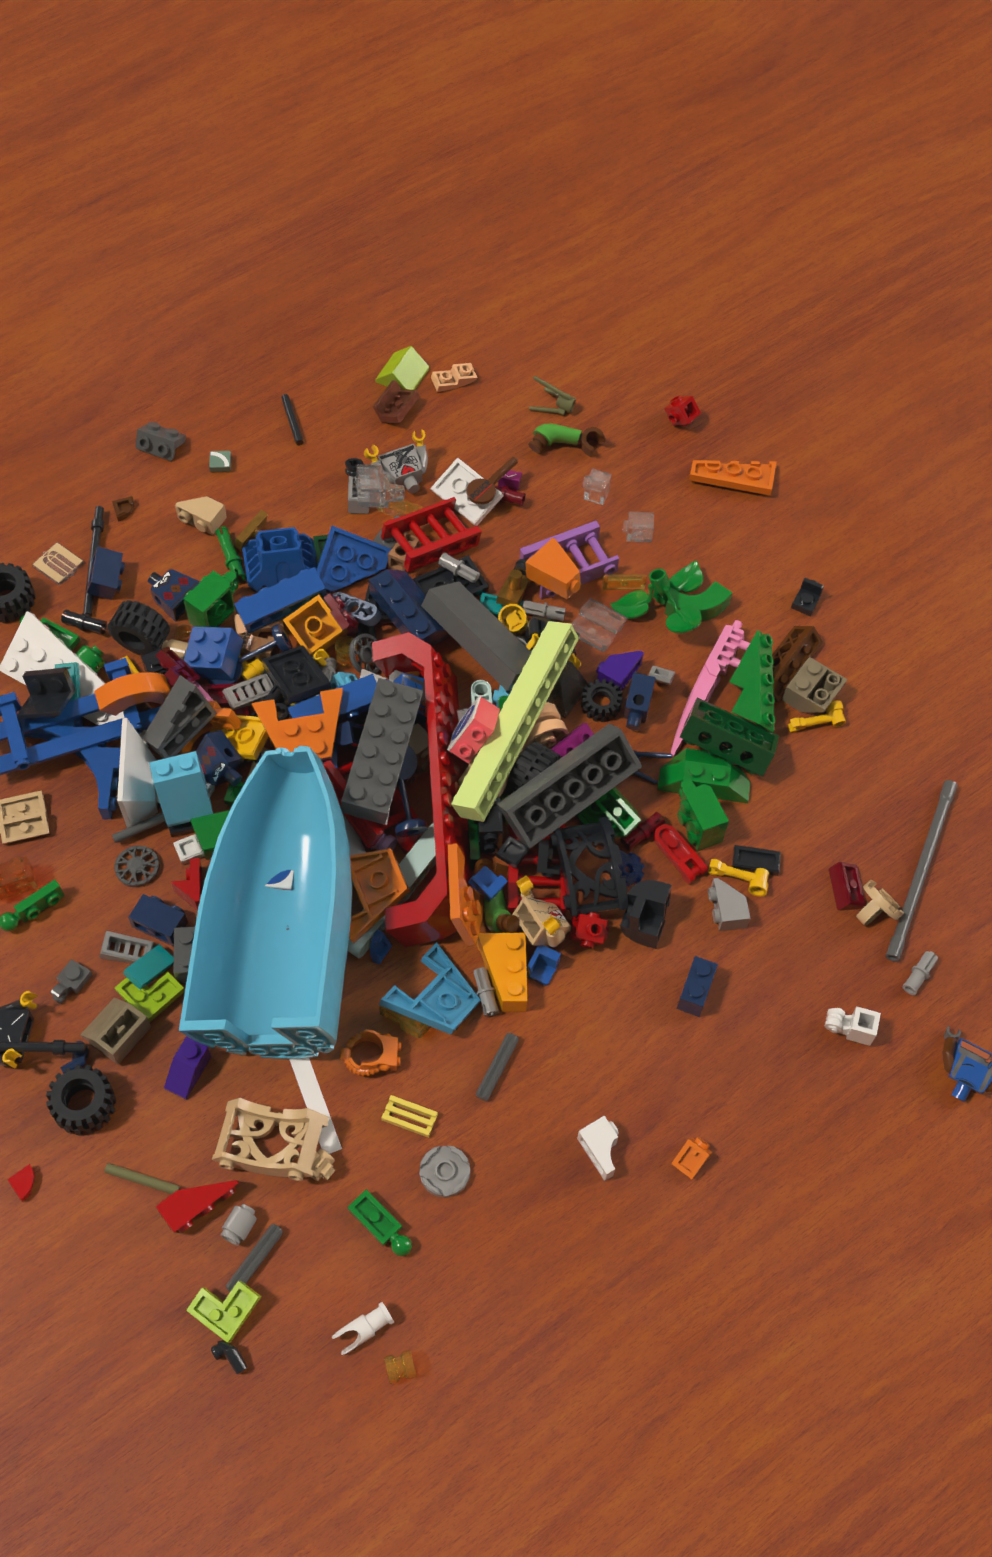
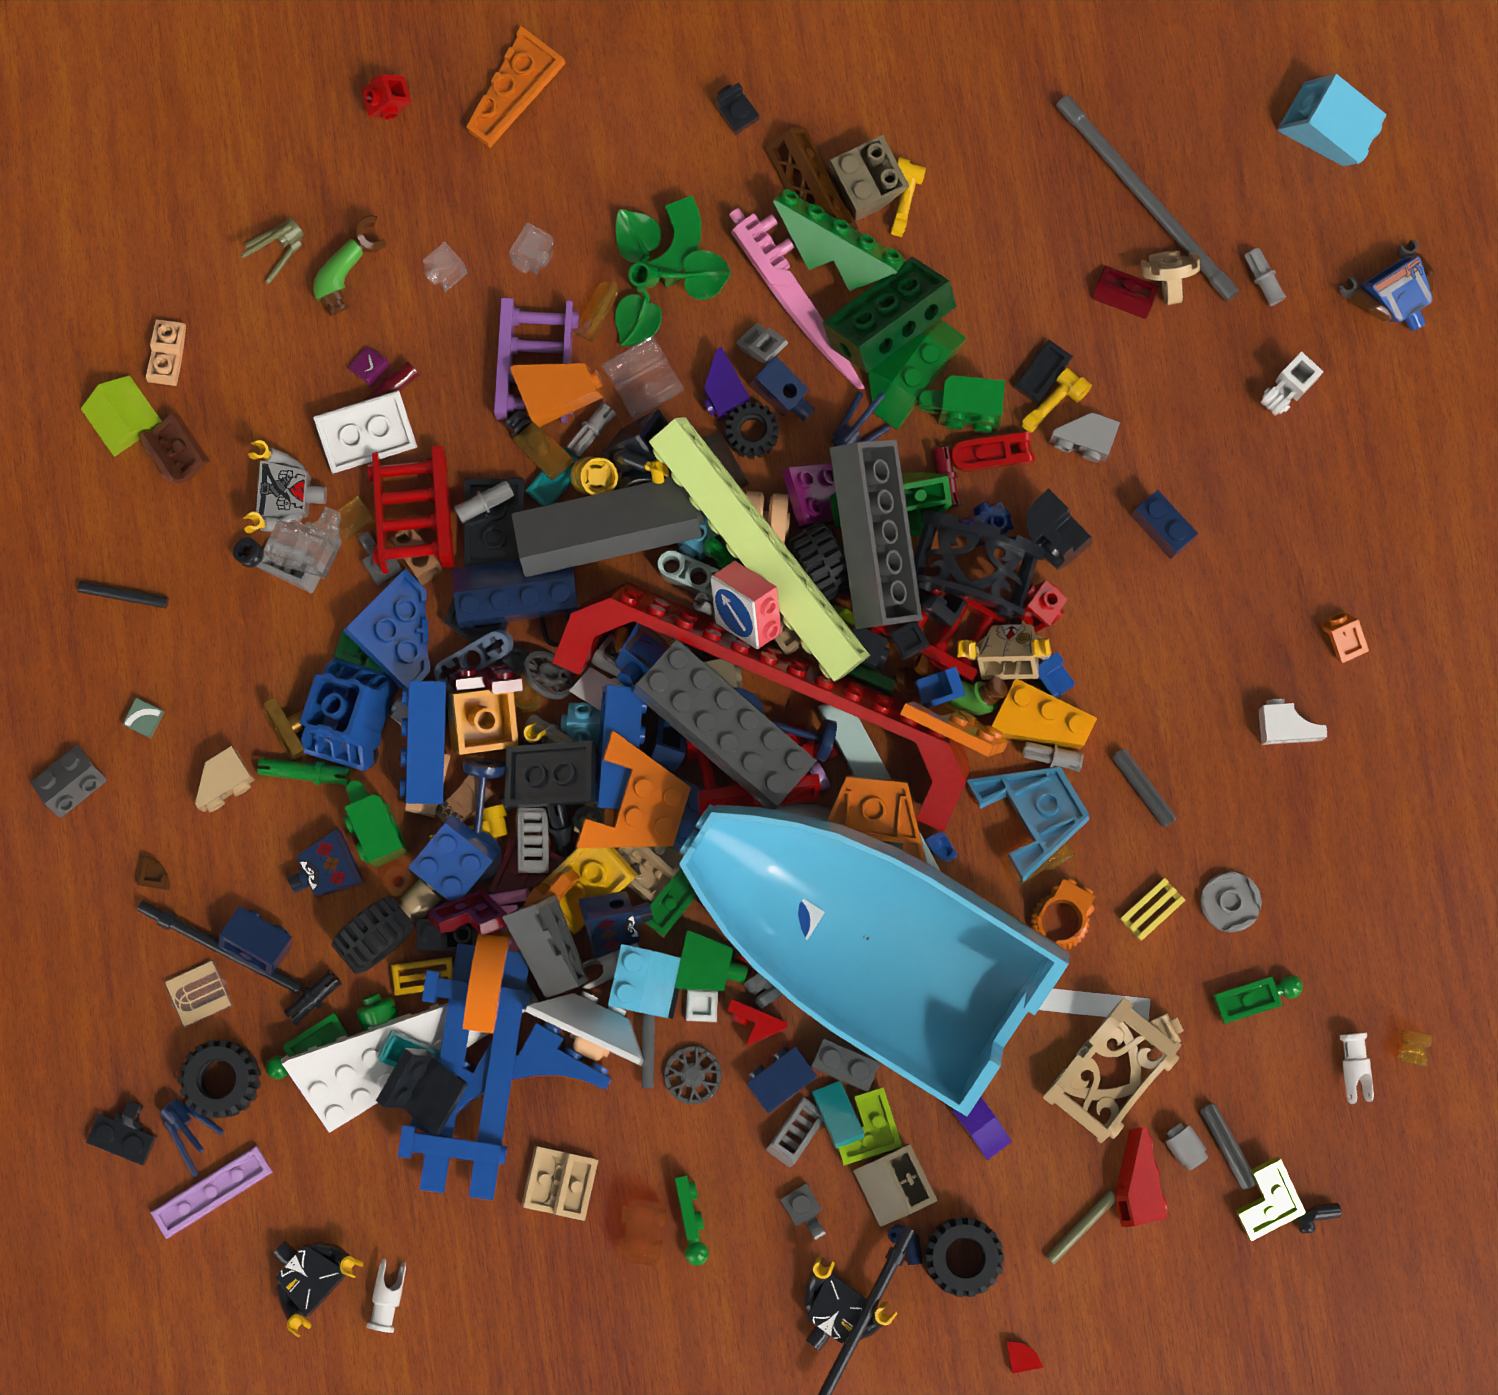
camera: 60 degrees left, 20 degrees up
reddish brown piece [466,457,518,504] -> none

